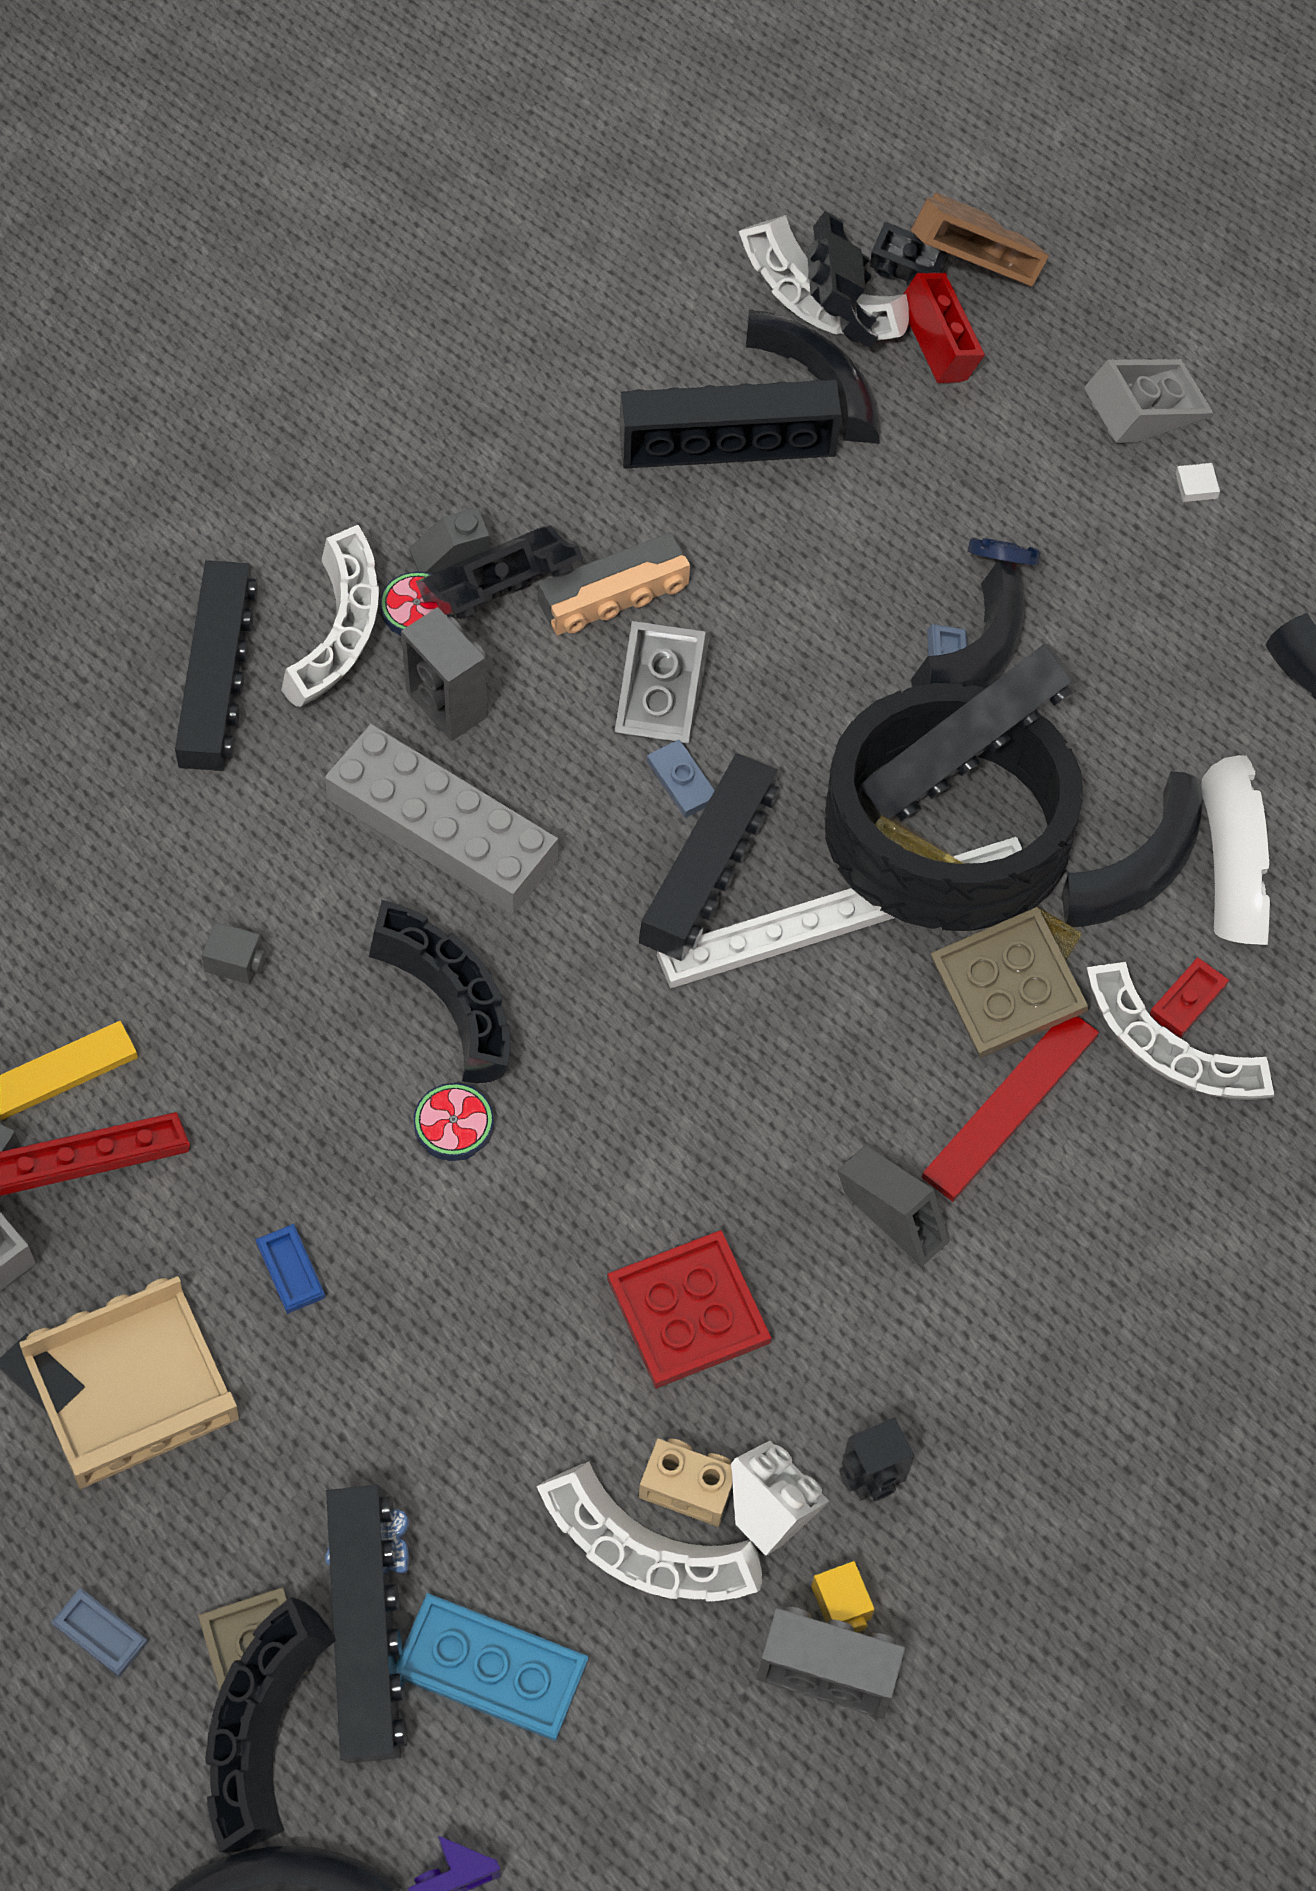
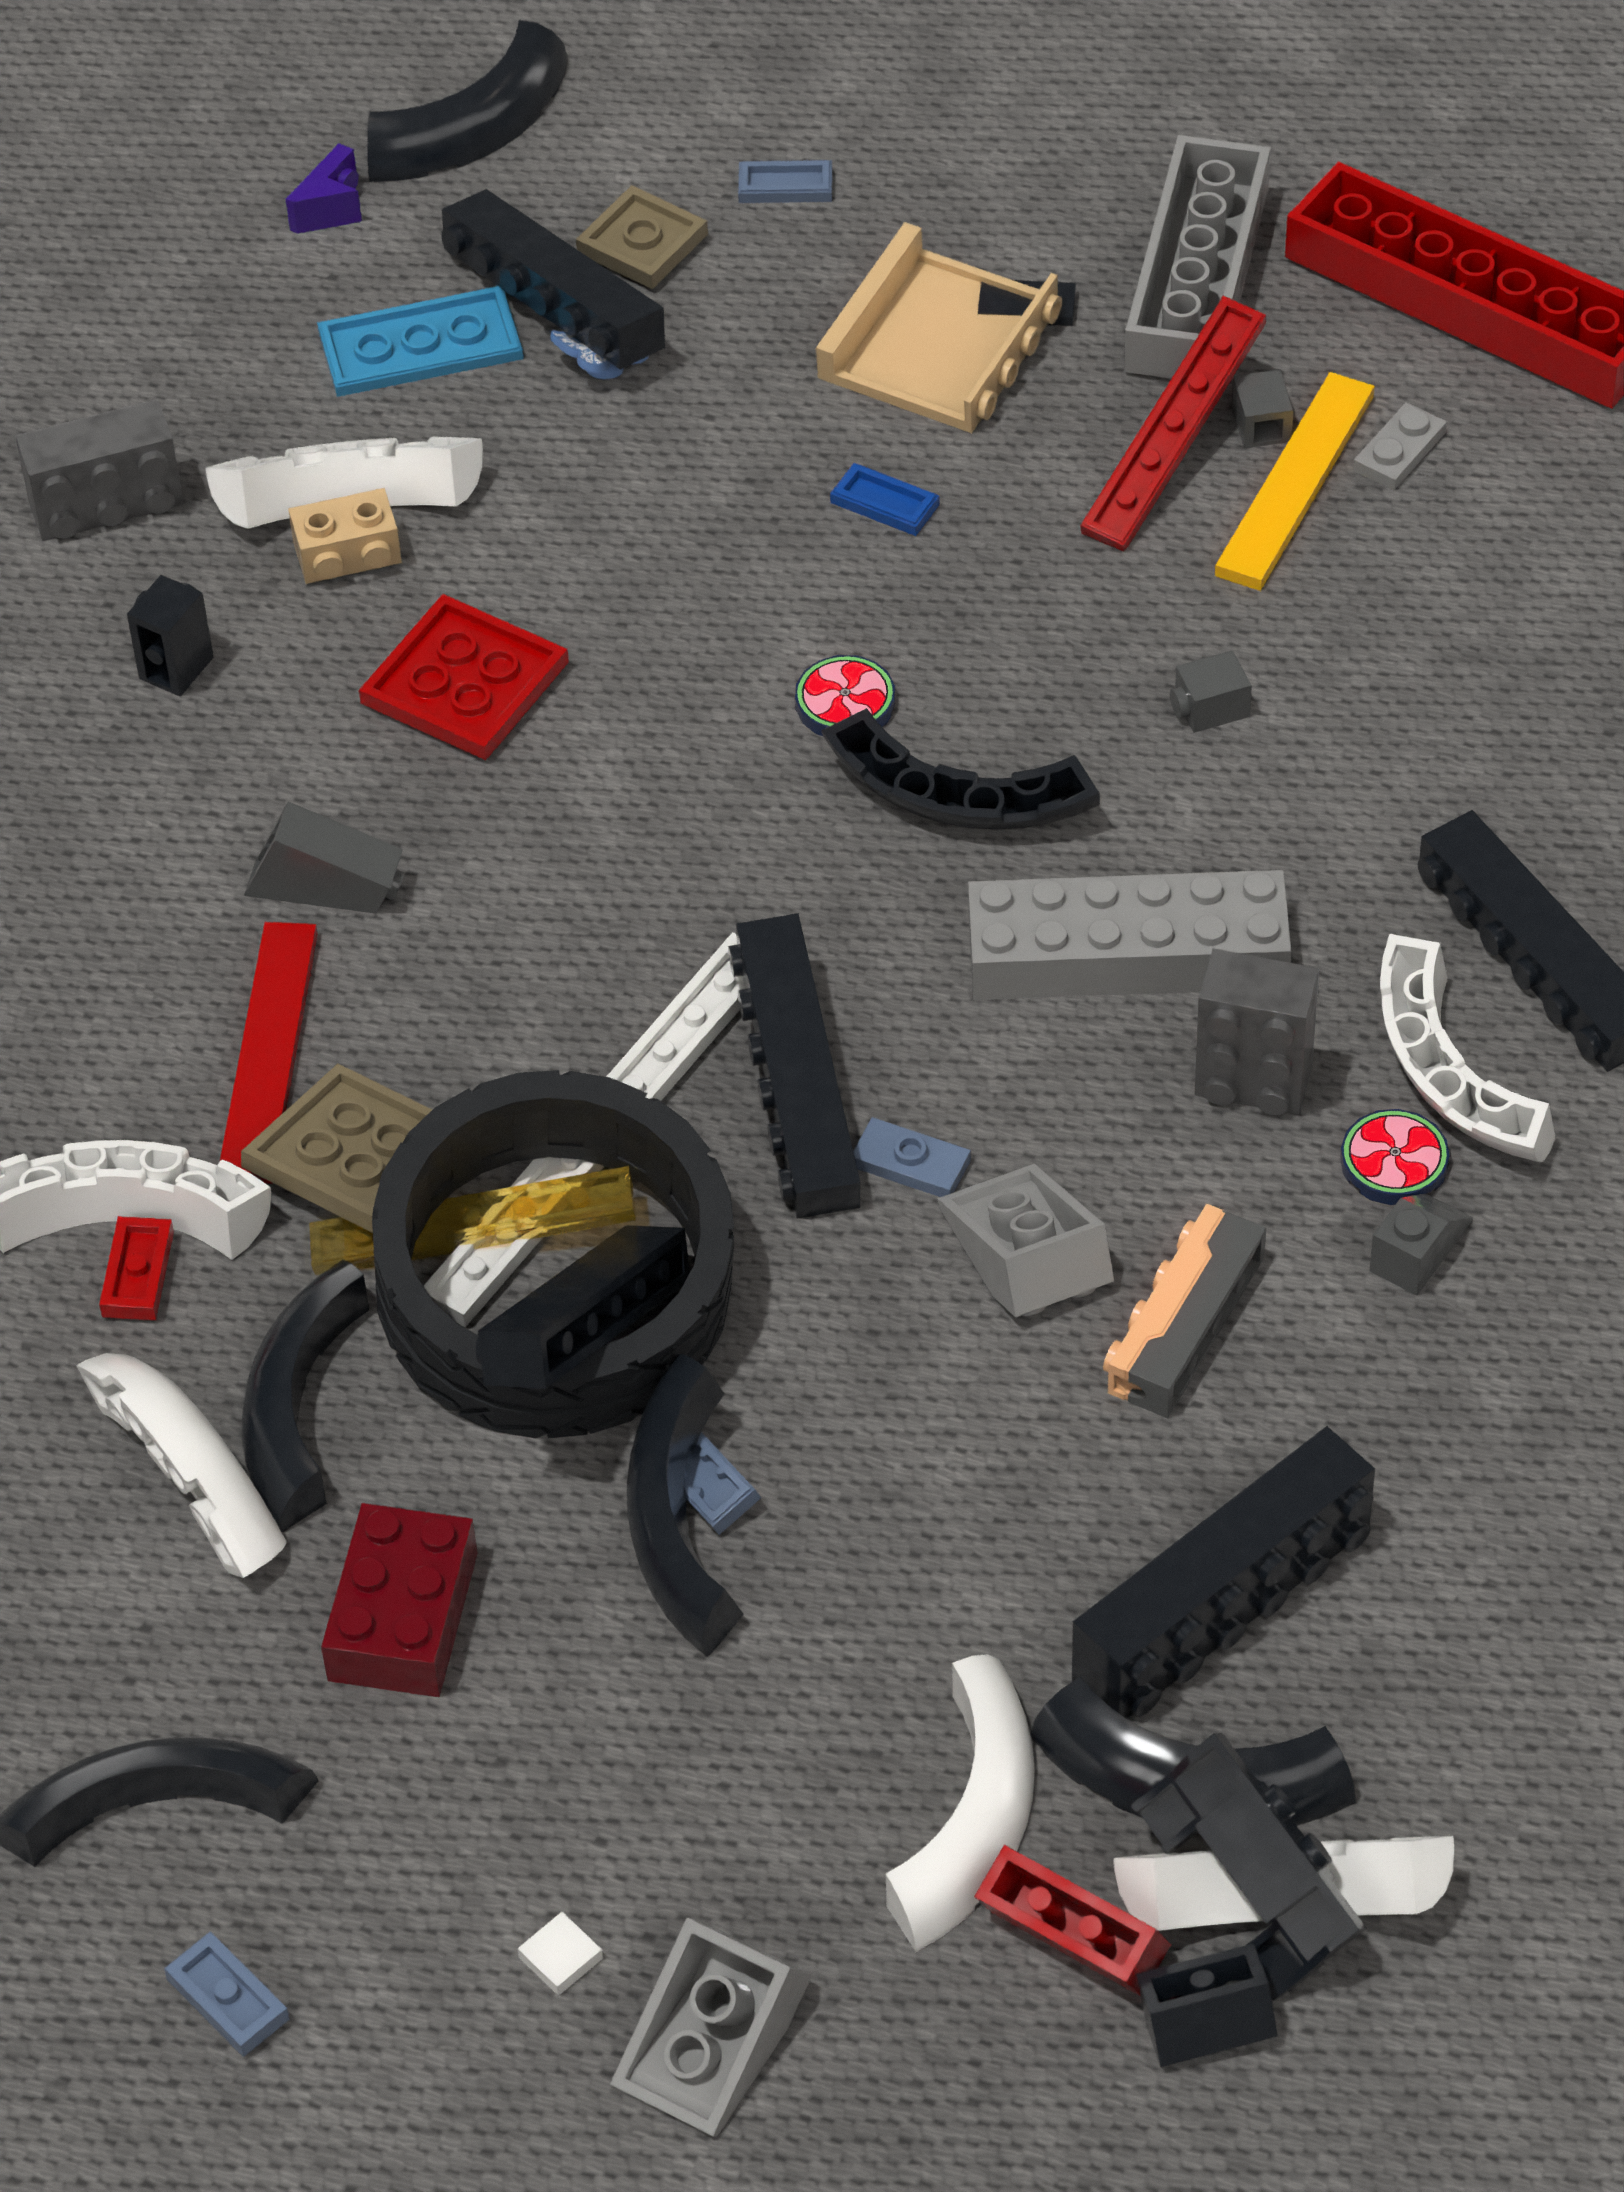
camera: 150 degrees right, 10 degrees down
black brick [205,1597,336,1853] -> none
black bracket [416,525,583,619] -> none
white slope [731,1441,829,1556] -> none
yellow brick [811,1561,875,1633] -> none
medium nougat brick [910,192,1049,286] -> none
dark blue tile [967,537,1041,565] -> none
none -> dark red brick [321,1503,478,1698]
none -> white brick [886,1654,1035,1952]

